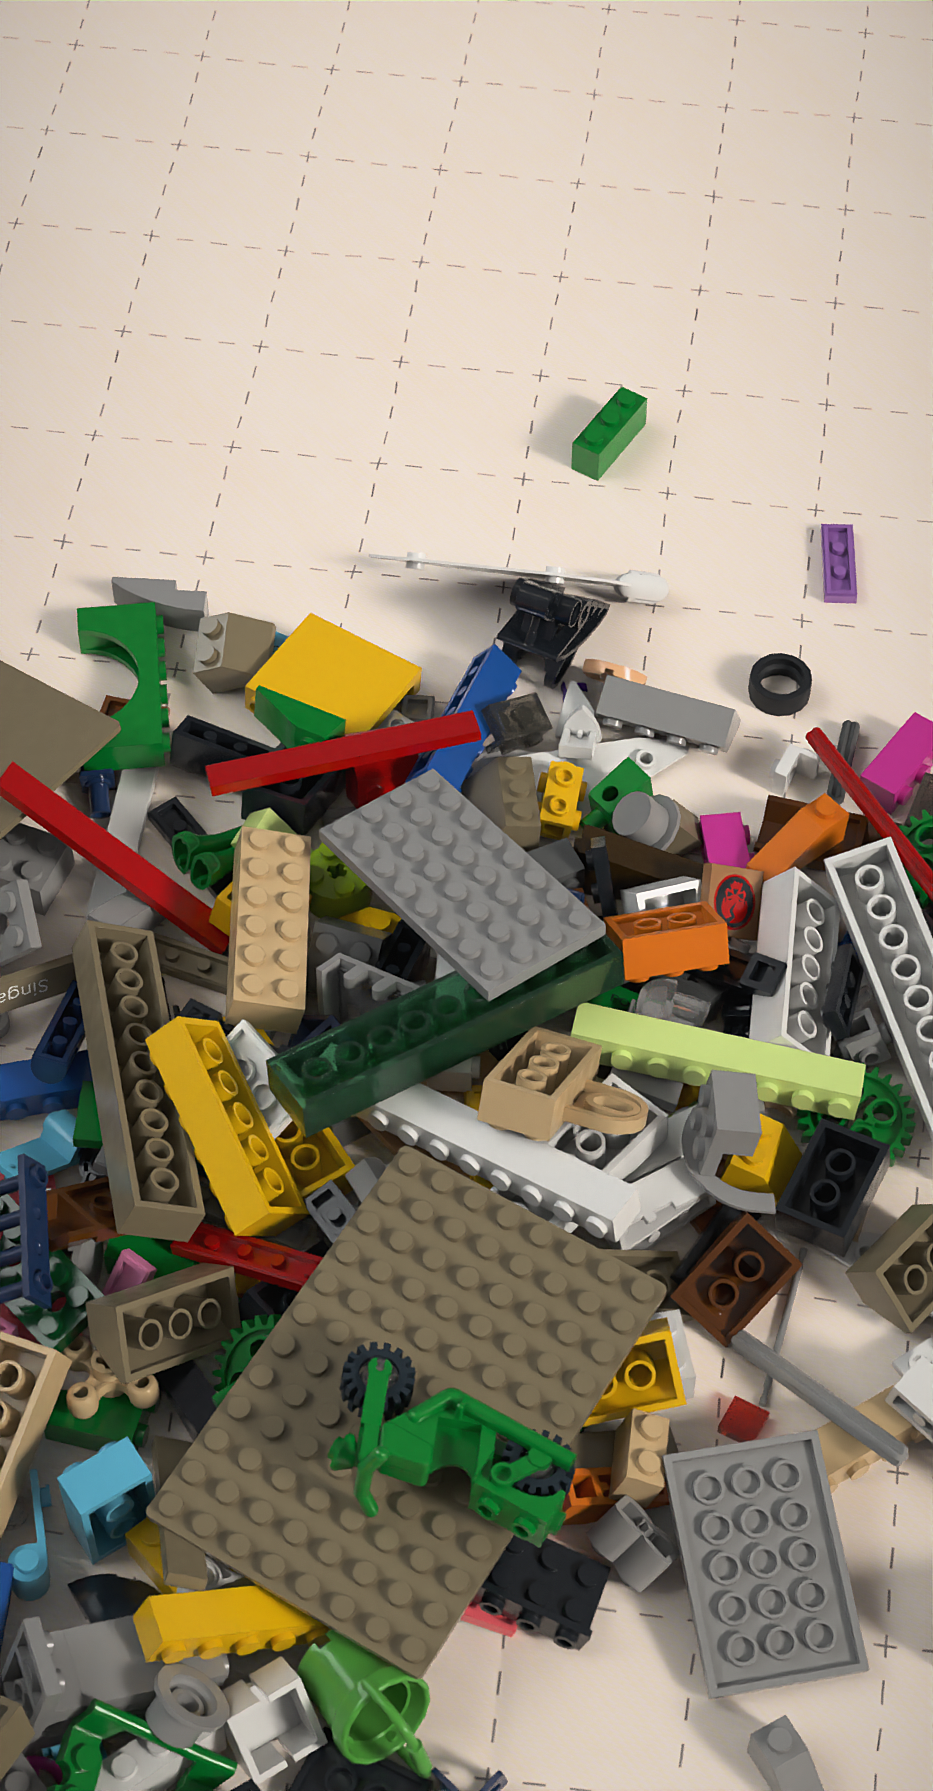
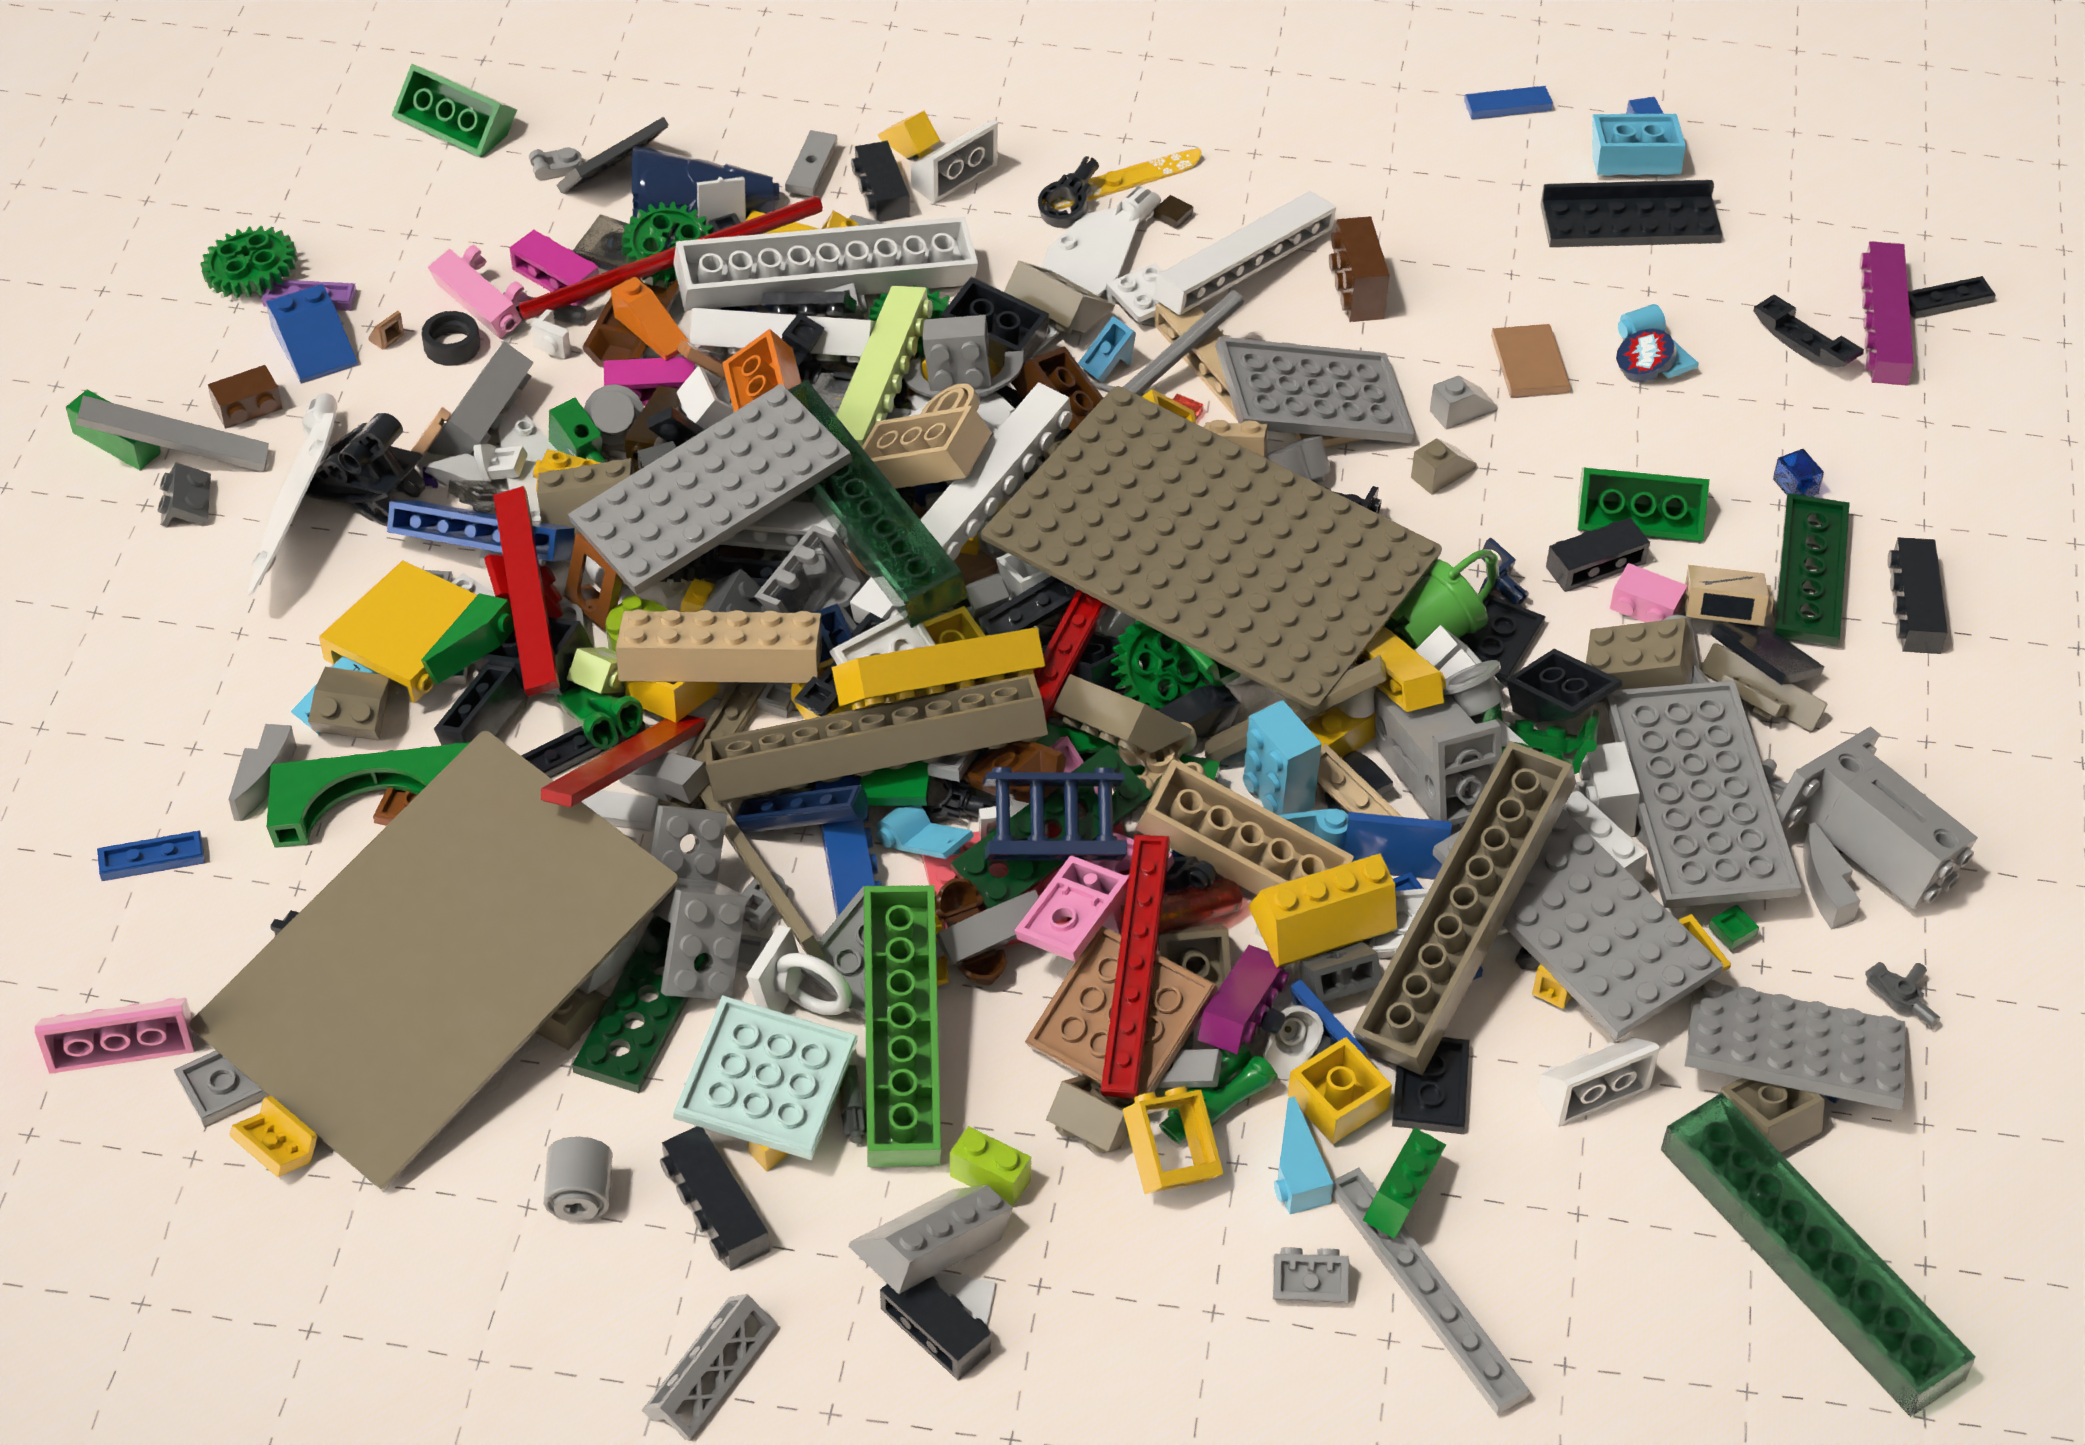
camera: 90 degrees left, 5 degrees down
green piece [327,1342,577,1548] -> none
none -> light grey tile [76,396,269,472]
none -> blue tile [97,830,205,881]
none -> dark grey bracket [157,462,211,527]
none -> green gear [200,225,298,298]
none -> reddish brown brick [207,364,283,429]
none -> blue slope [266,284,358,384]
none -> medium nougat slope [368,310,404,350]
none -> bright pink brick [428,245,529,340]
none -> dark azure slope [1078,316,1136,383]
none -> tan tile [1317,744,1402,817]
none -> dark tan slope [1410,438,1477,495]

